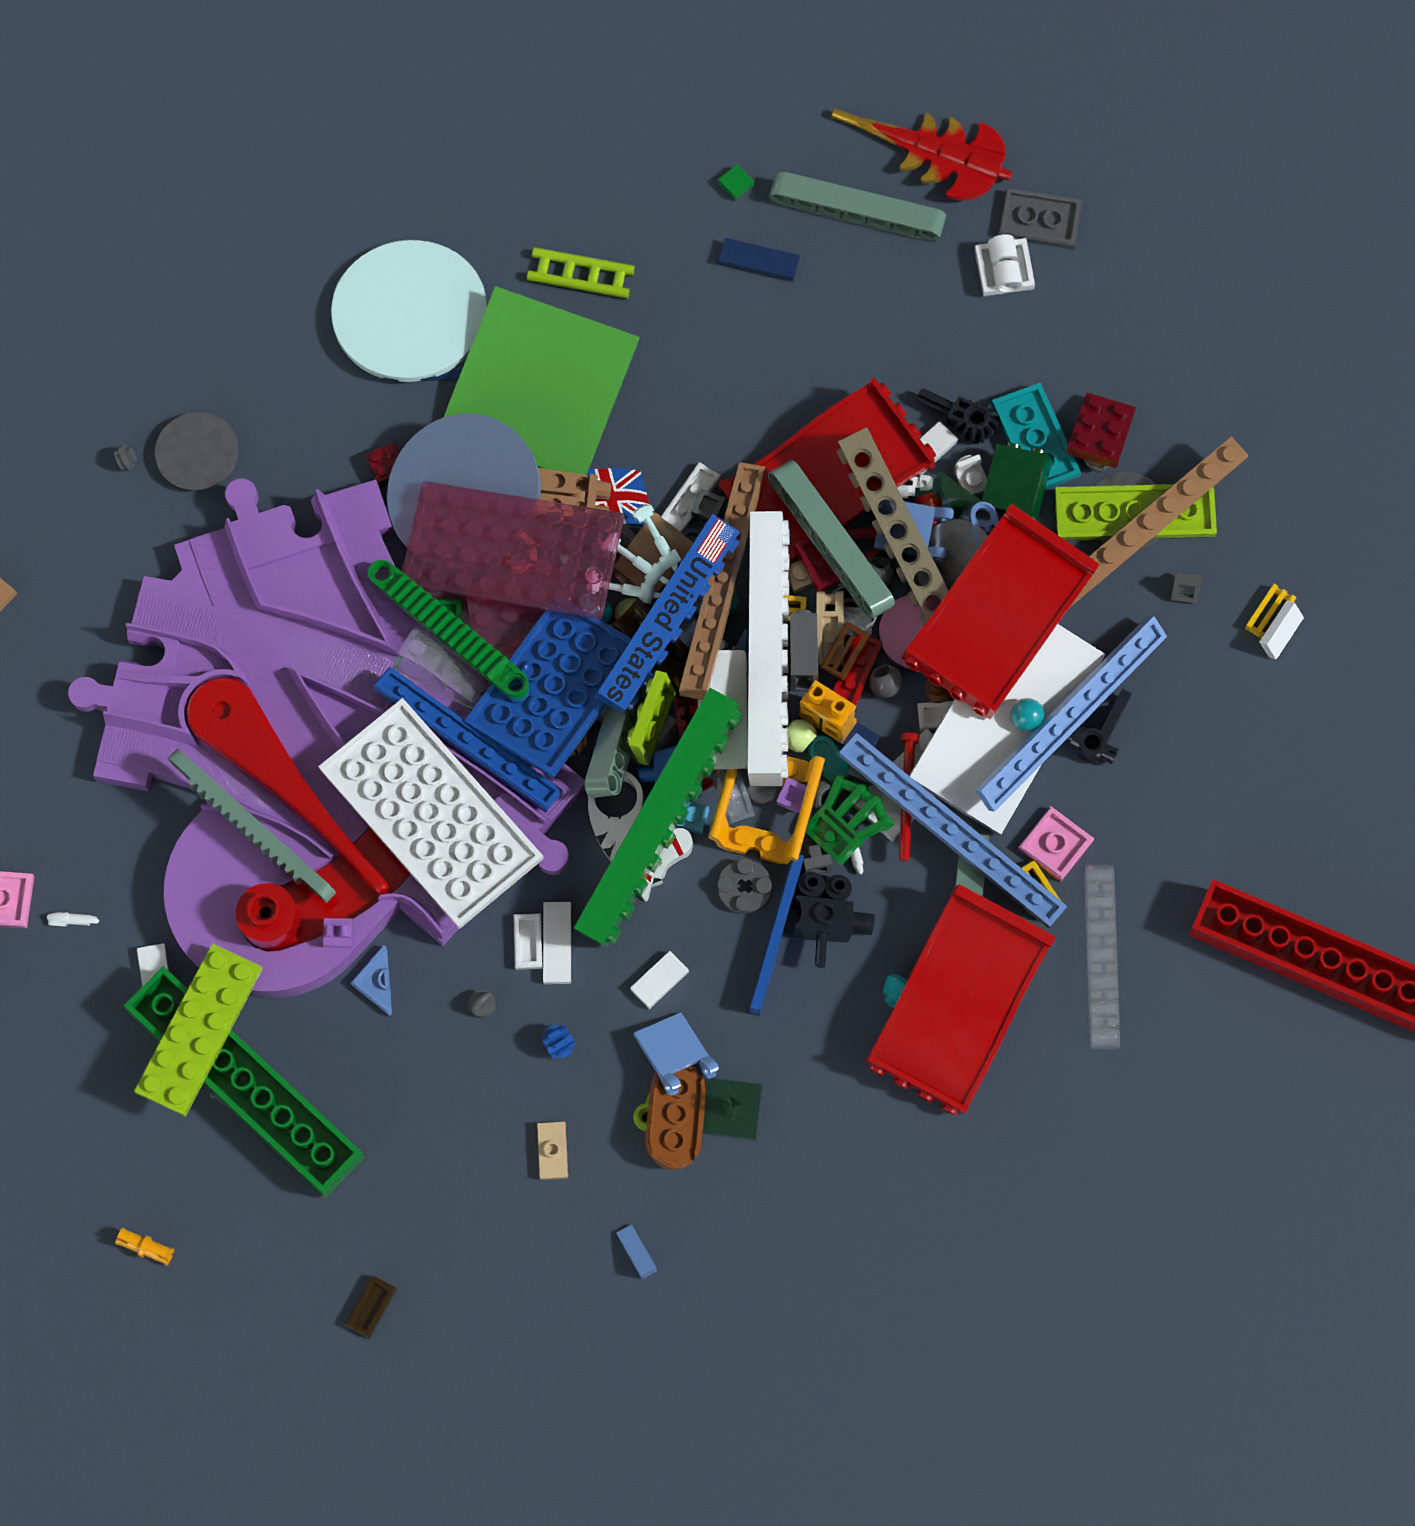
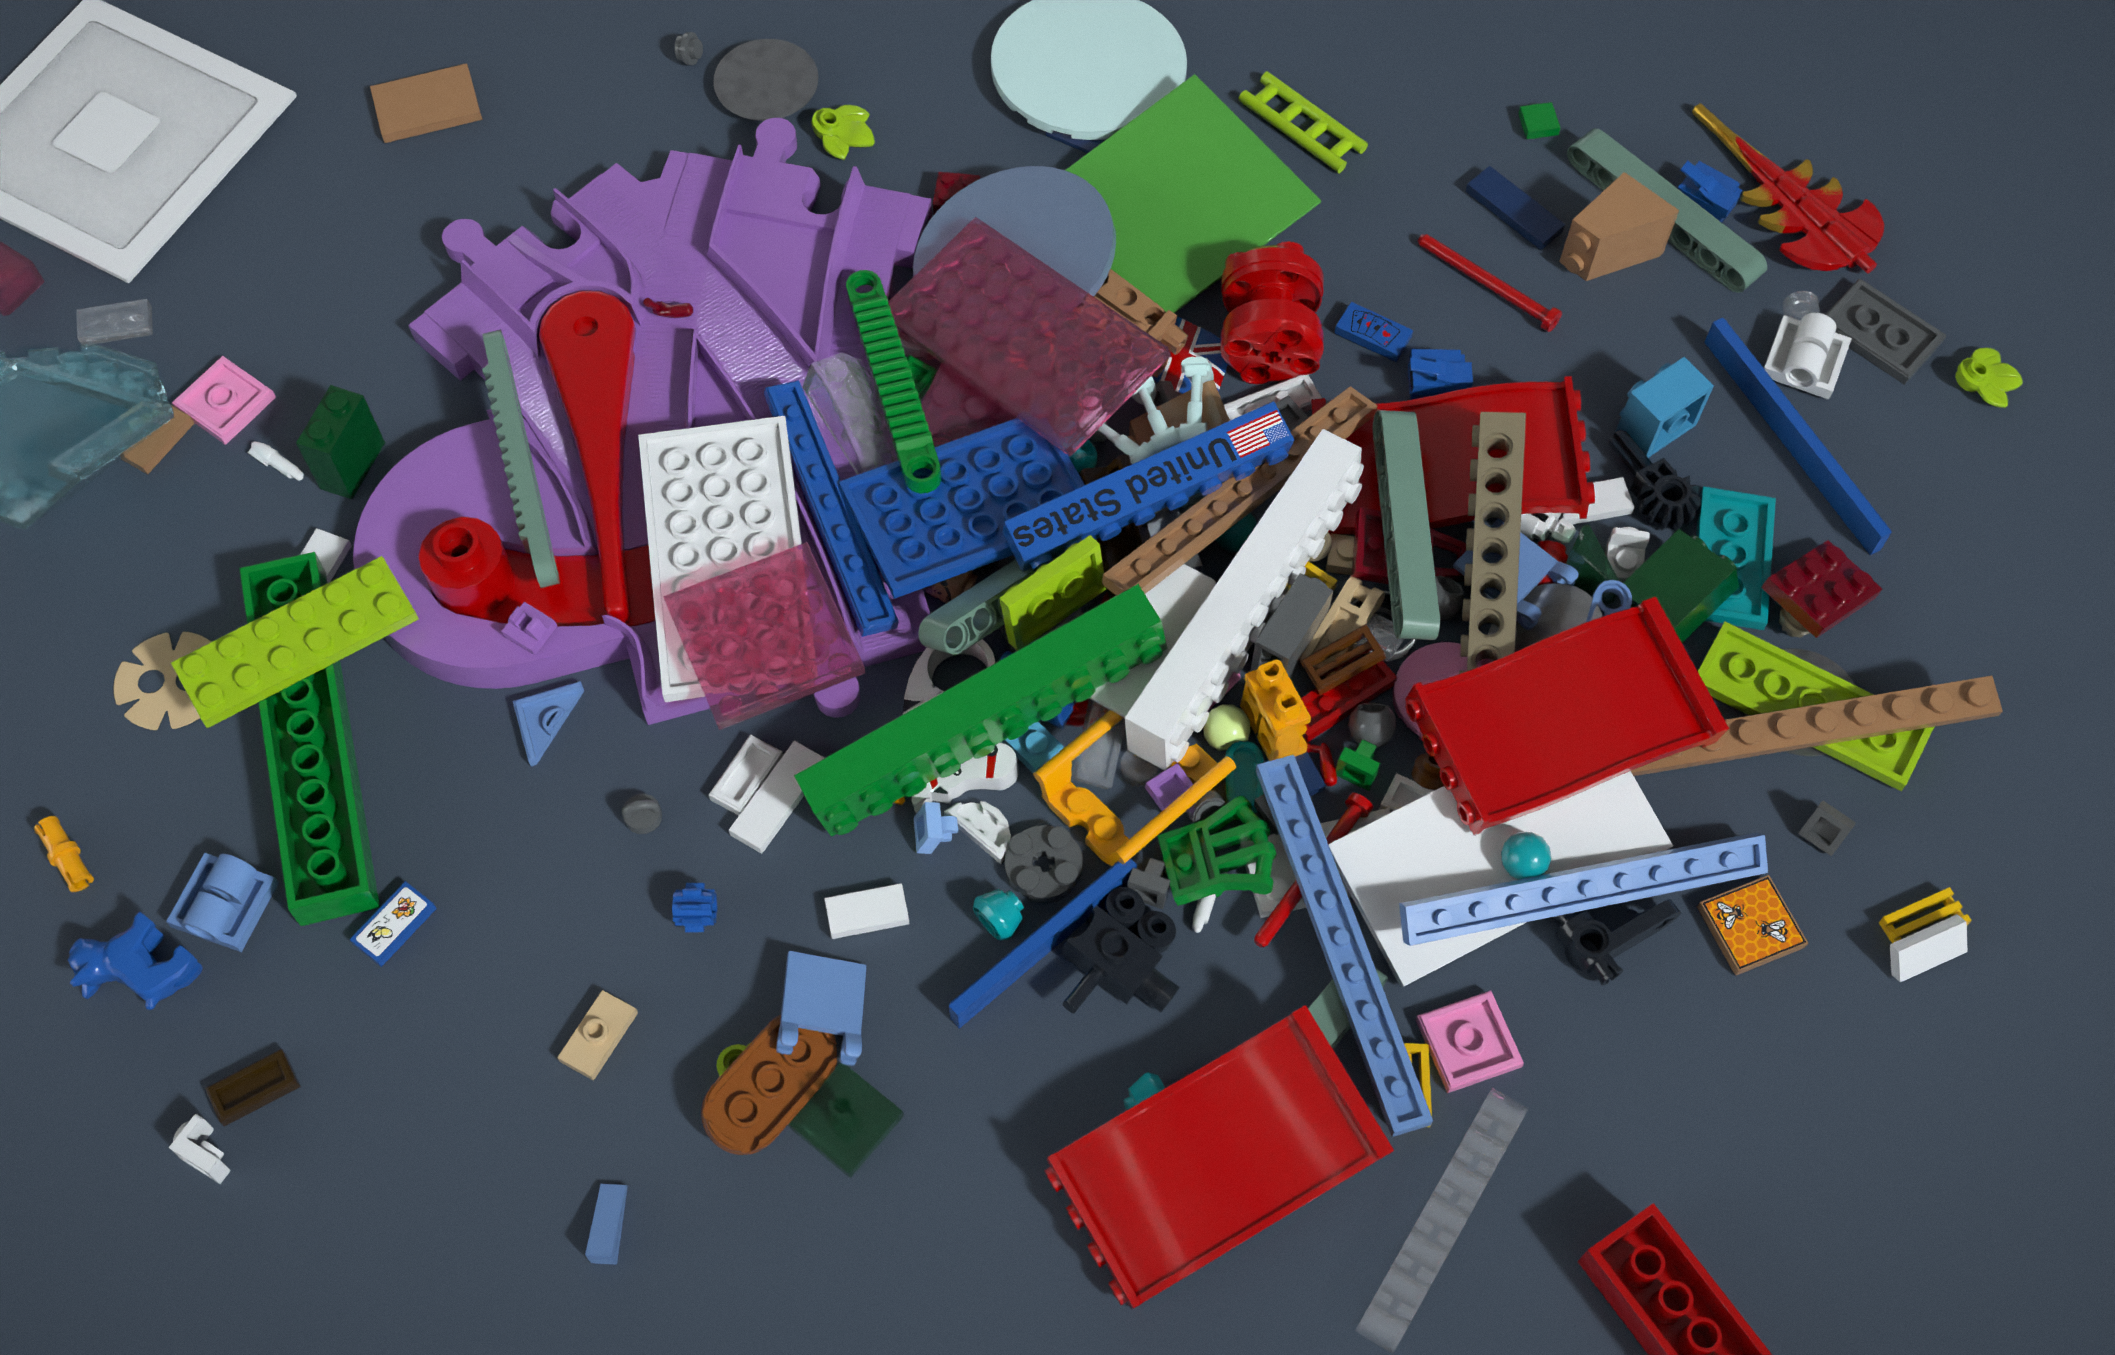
camera: 30 degrees right, 10 degrees down
none -> blue animal [68,911,203,1010]
none -> tan piece [113,632,211,730]
none -> medium blue plate [166,853,279,952]
none -> white bracket [169,1114,231,1184]
none -> dark green brick [296,385,385,500]
none -> tile [350,881,437,967]
none -> dark red piece [643,298,694,318]
none -> clear pink plate [663,542,865,730]
none -> lime plate [811,105,875,160]
none -> light blue tile [914,802,958,854]
none -> white tile [944,801,1011,864]
none -> teal cone [973,889,1024,940]
none -> red piece [1220,241,1324,384]
none -> red piece [1307,743,1337,787]
none -> blue tile [1335,302,1413,362]
none -> green tile [1336,739,1380,791]
none -> blue piece [1408,349,1473,400]
none -> red bar [1418,234,1562,332]
none -> medium nougat slope [1559,172,1679,281]
none -> dark azure brick [1615,357,1714,458]
none -> blue piece [1678,160,1743,223]
none -> tile [1697,875,1808,976]
none -> blue tile [1704,318,1892,555]
none -> clear tile [1783,291,1820,321]
none -> lime plate [1955,348,2023,408]

